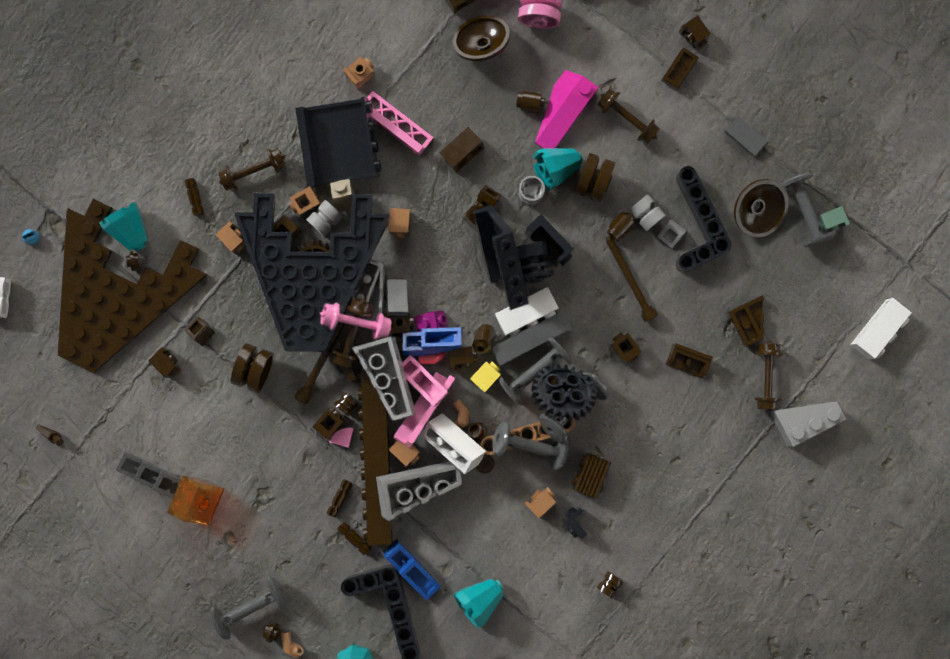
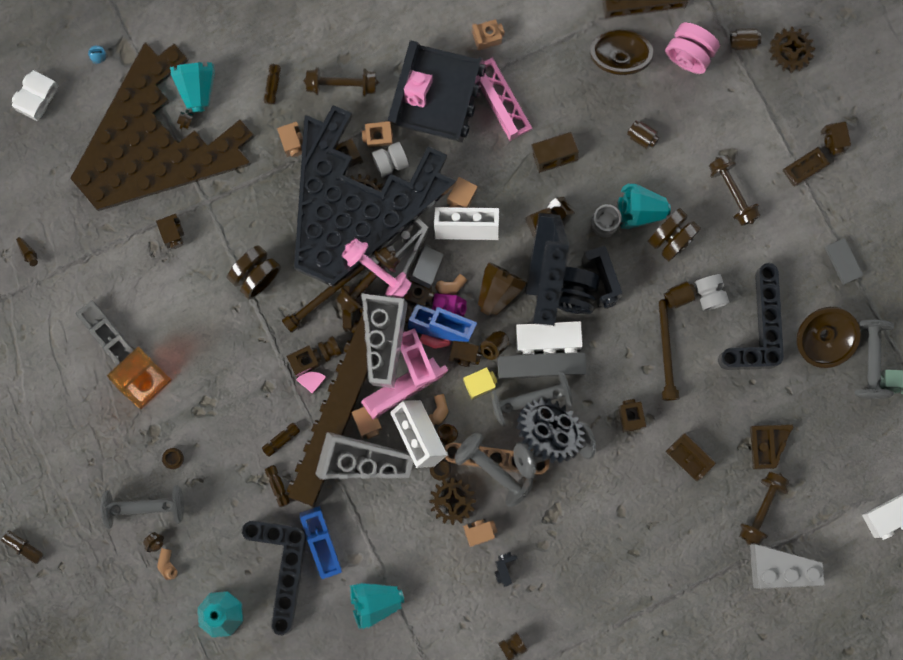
camera: 20 degrees right, 5 degrees down
dark brown slope [185,316,215,346] -> none
dark tan brick [330,179,355,212] -> none
dark pink wedge [535,70,599,149] -> none
dark brown brick [571,453,611,499] -> none
light grey slope [657,219,686,249] -> none
none -> dark brown plate [162,448,184,470]
none -> bright pink bracket [404,71,433,107]
none -> dark brown gear [429,478,476,525]
none -> white brick [434,207,499,240]
none -> medium nougat arm [435,274,467,295]
none -> dark brown cone [478,262,527,316]

